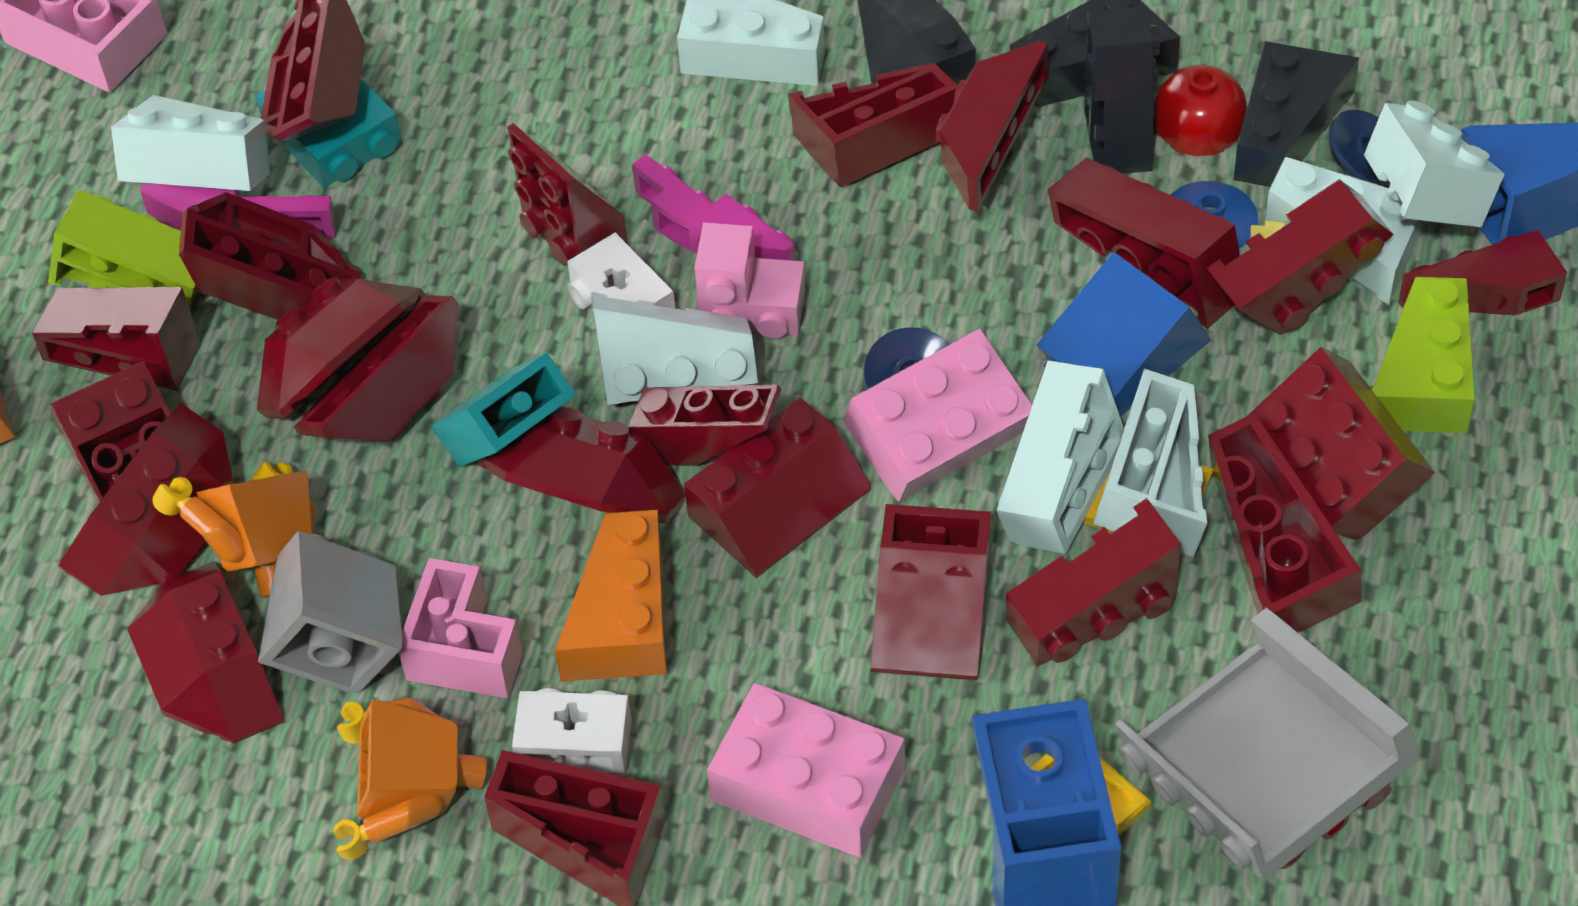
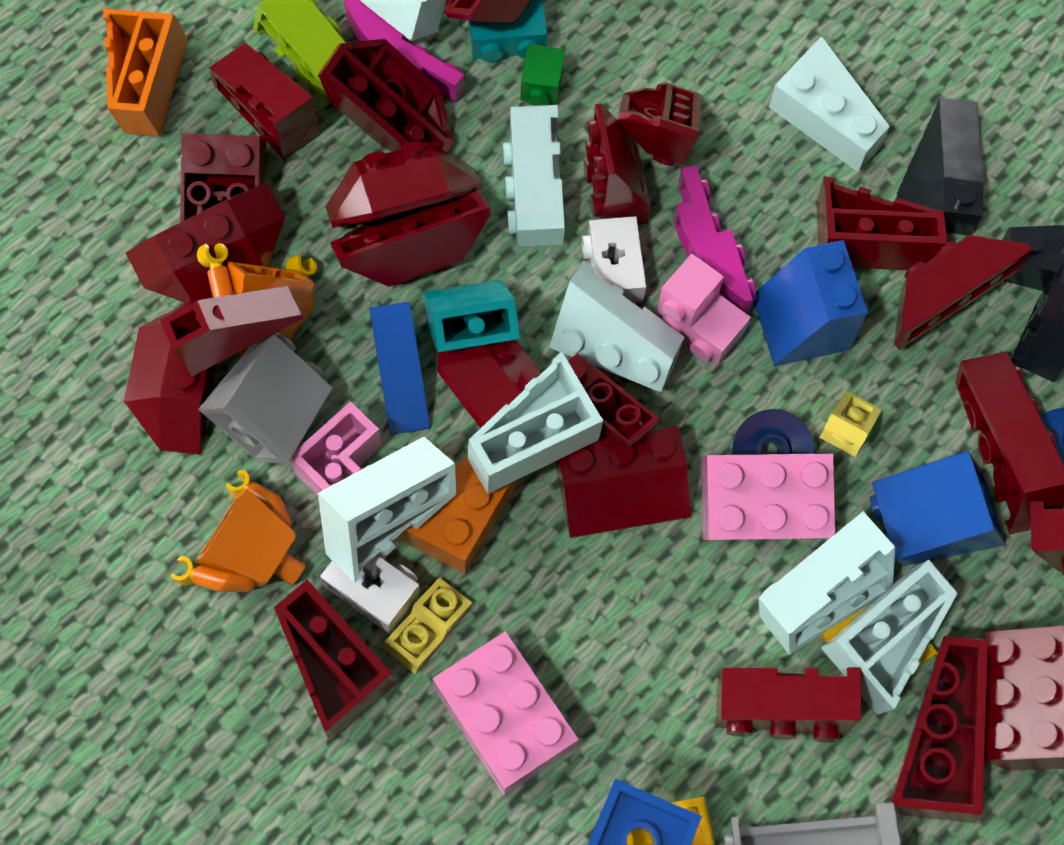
camera: 25 degrees right, 15 degrees up
dark red slope [870,504,991,680] -> none
none -> dark red slope [160,286,303,376]
none -> light aqua wedge [318,437,456,583]
none -> blue slope [369,302,430,435]
none -> light yellow slope [382,578,472,674]
none -> light aqua wedge [468,351,603,494]
none -> light aqua wedge [503,105,564,247]
none -> green brick [520,44,565,106]
none -> dark red wedge [617,82,701,166]
none -> blue slope [754,240,868,367]
none -> light yellow slope [819,390,882,457]

